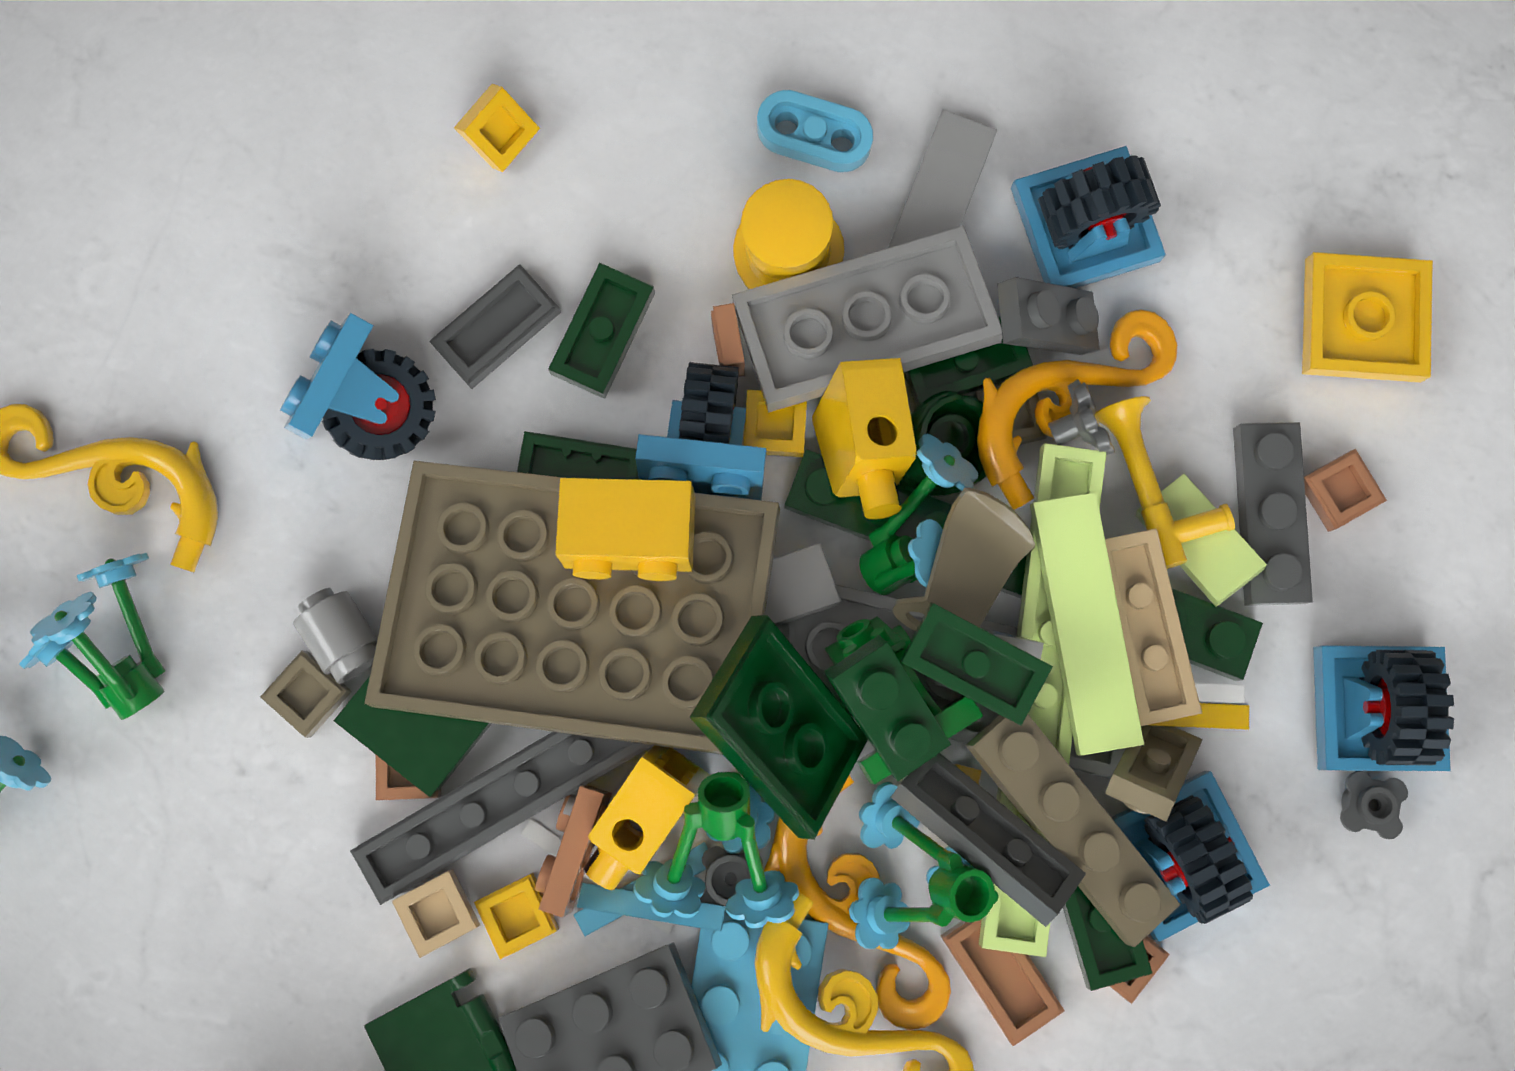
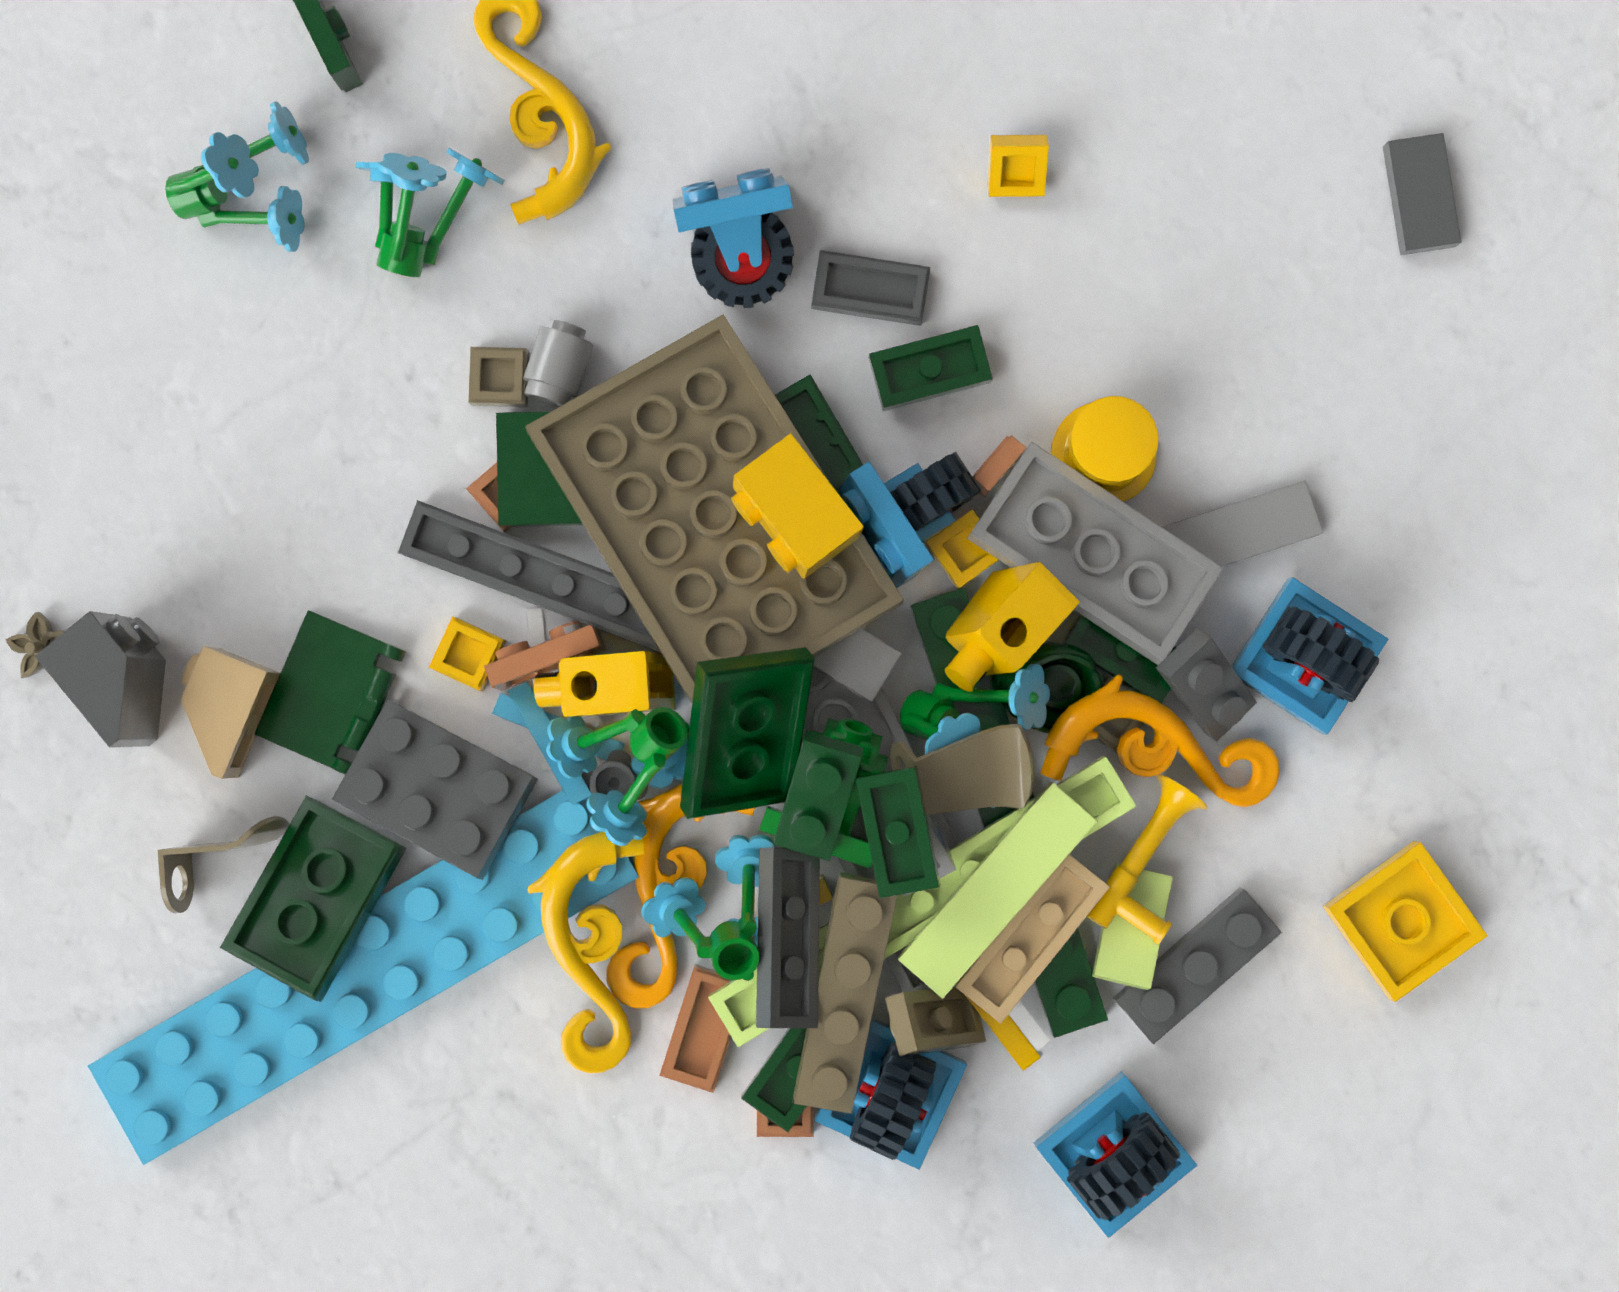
camera: 55 degrees right, 5 degrees up
tan plate [392,869,480,958] -> none
medium azure plate [757,90,873,172] -> none
dark grey plant [1048,379,1115,455] -> none
nougat tile [1304,449,1387,532] -> none
dark grey plate [1340,771,1408,839] -> none

